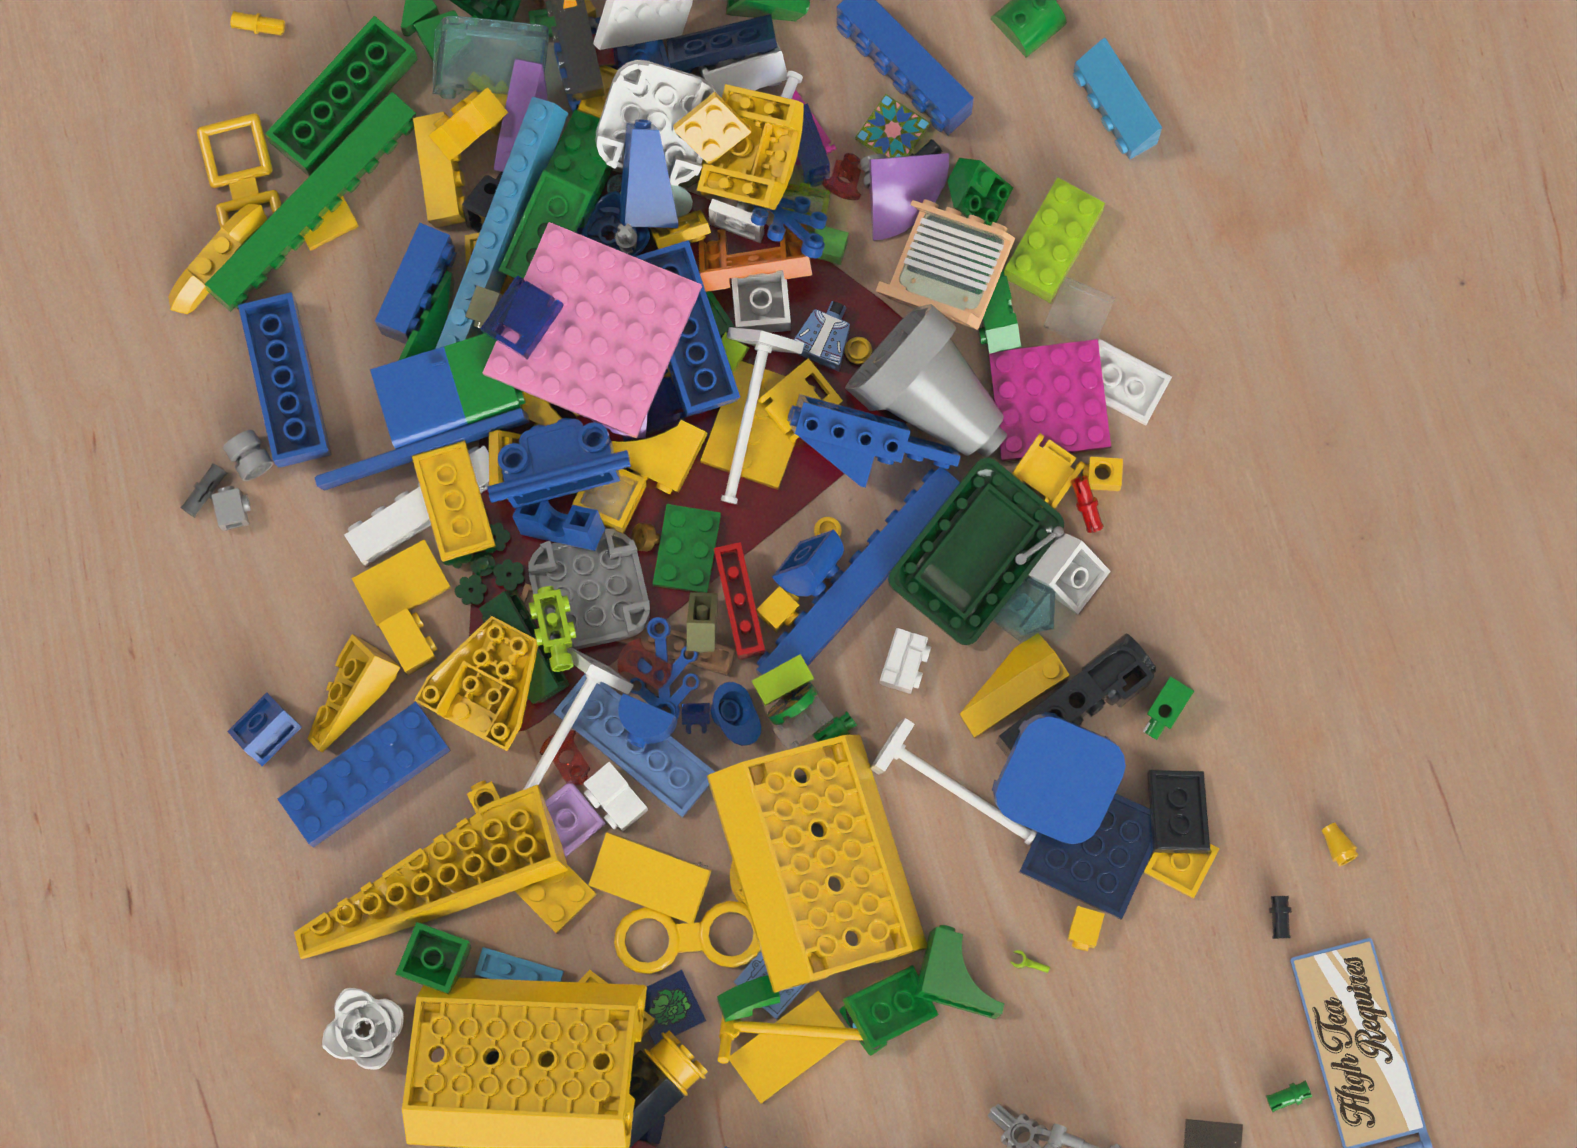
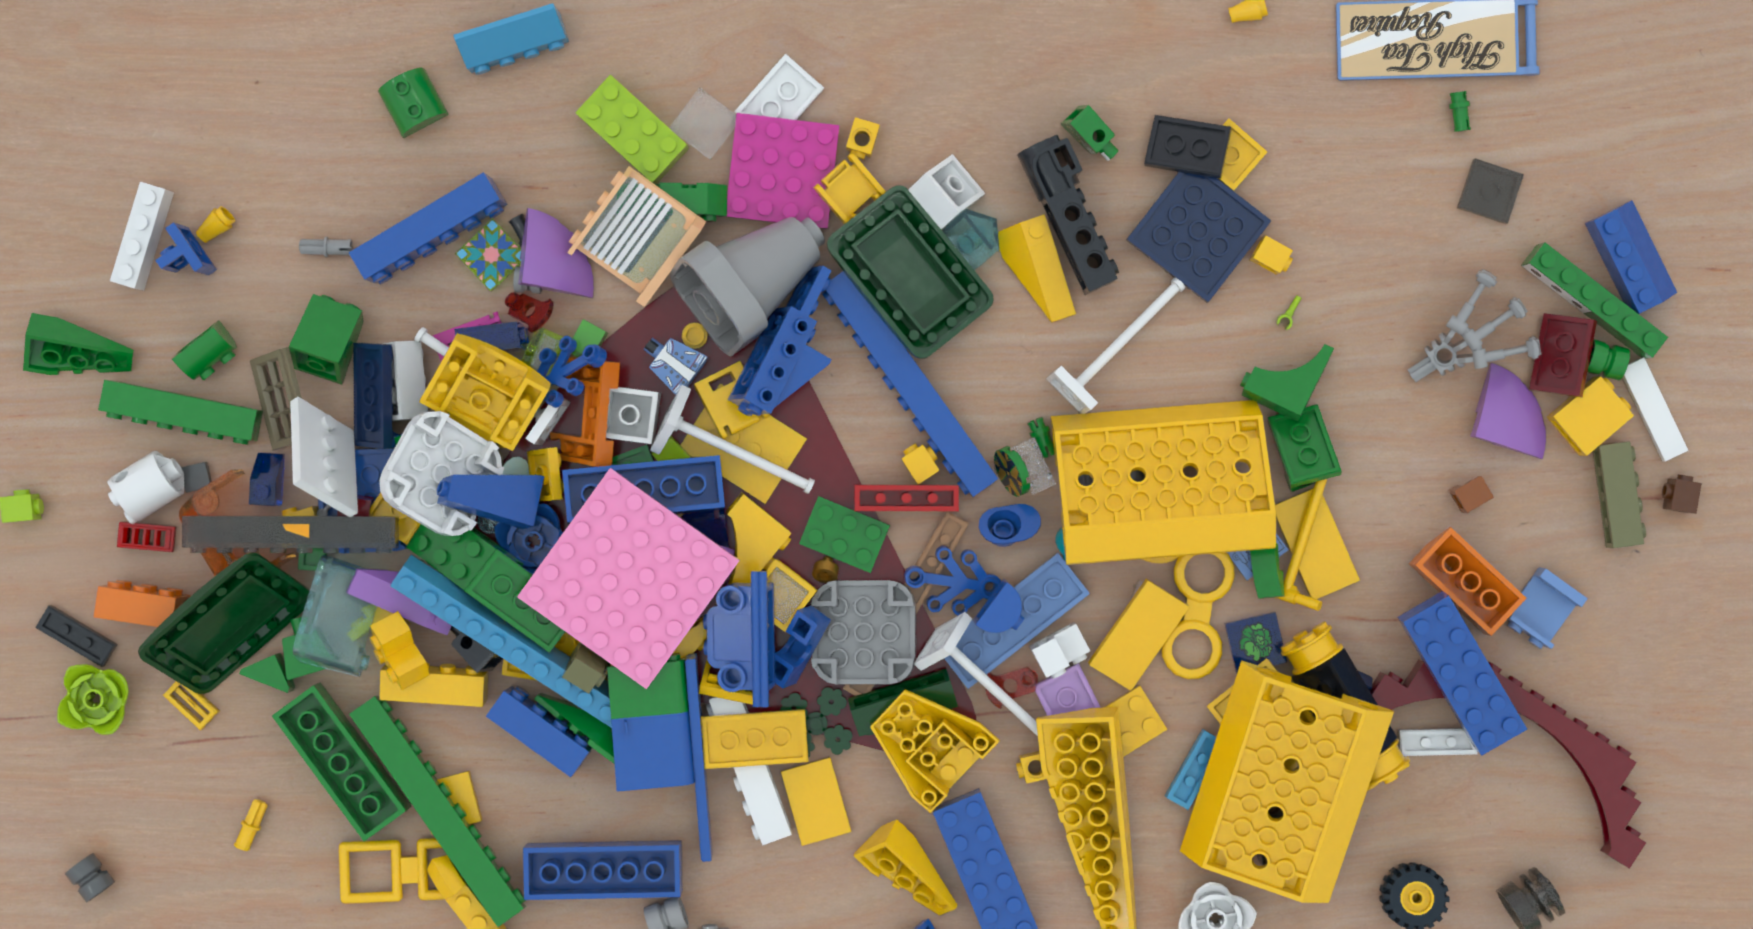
camera: 75 degrees left, 10 degrees up
yellow brick [378,608,438,676] -> none
green slope [395,922,472,995] -> none
clear blue container [480,276,564,360] -> none
lime brick [529,586,576,672] -> none
light grey axle [615,224,637,254] -> none
clear red piece [617,638,673,690] -> none
plate [673,92,751,165] -> none
clear blue tile [682,703,710,734] -> none
olive brick [687,592,718,653] -> none
lime tile [752,654,814,706] -> none
blue brick [772,529,844,597] -> none
yellow plate [814,517,842,537] -> none
white brick [879,628,931,694] -> none
green slope [947,158,1014,226] -> none
blue tile [992,712,1126,844] -> none
light grey hinge [1015,526,1064,565] -> none
red pin [1071,476,1104,533] -> none
black pin [1269,896,1292,939] -> none

